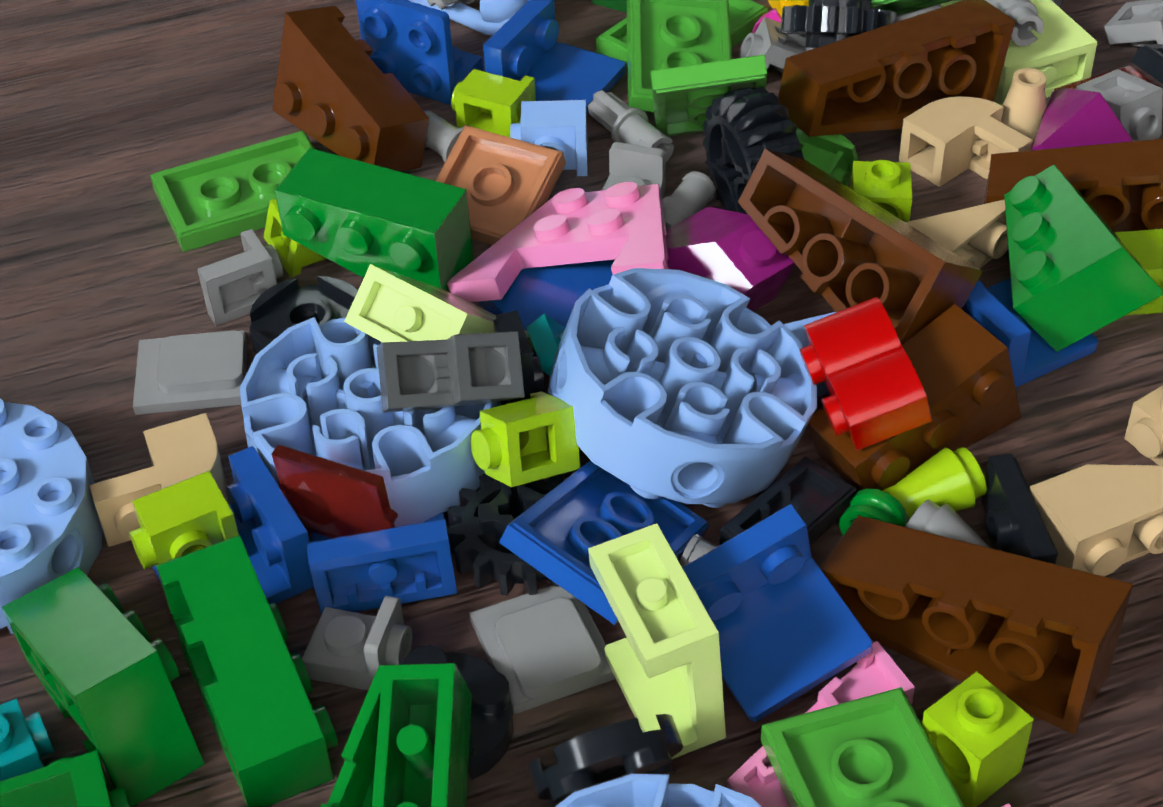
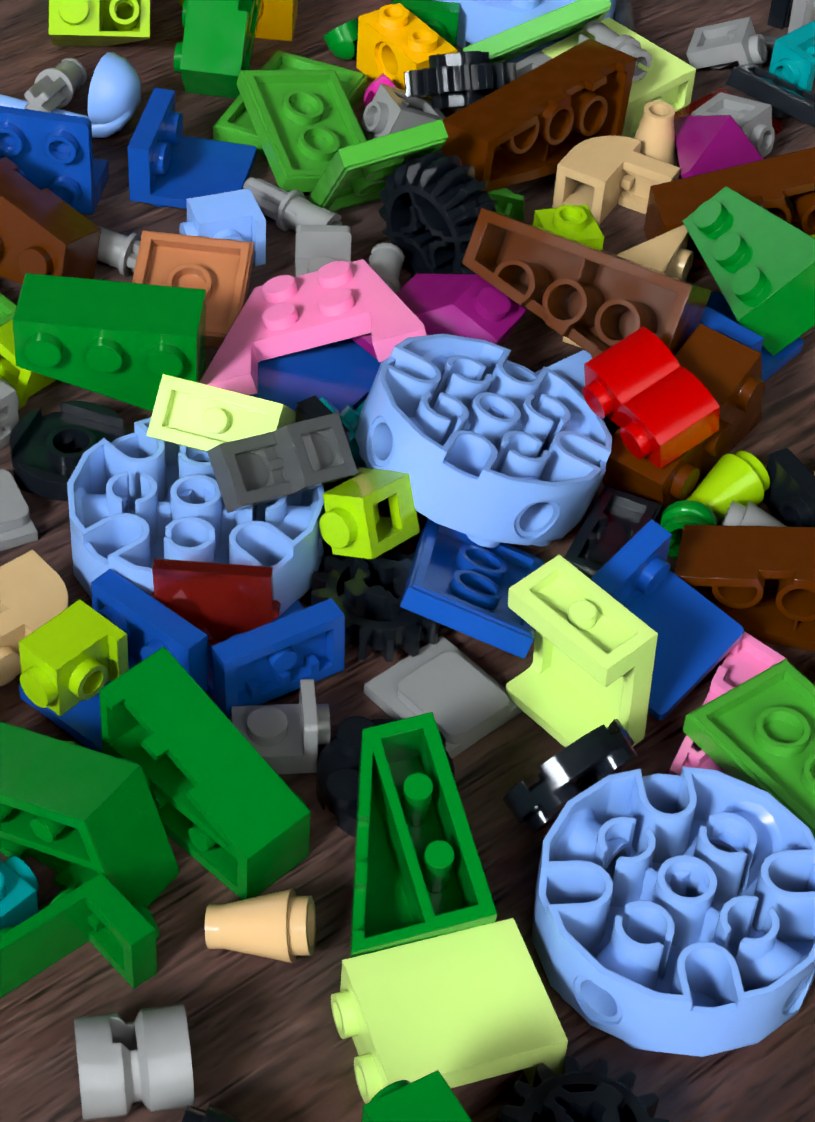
camera: 25 degrees left, 0 degrees up
lime brick [451,69,536,137] -> none

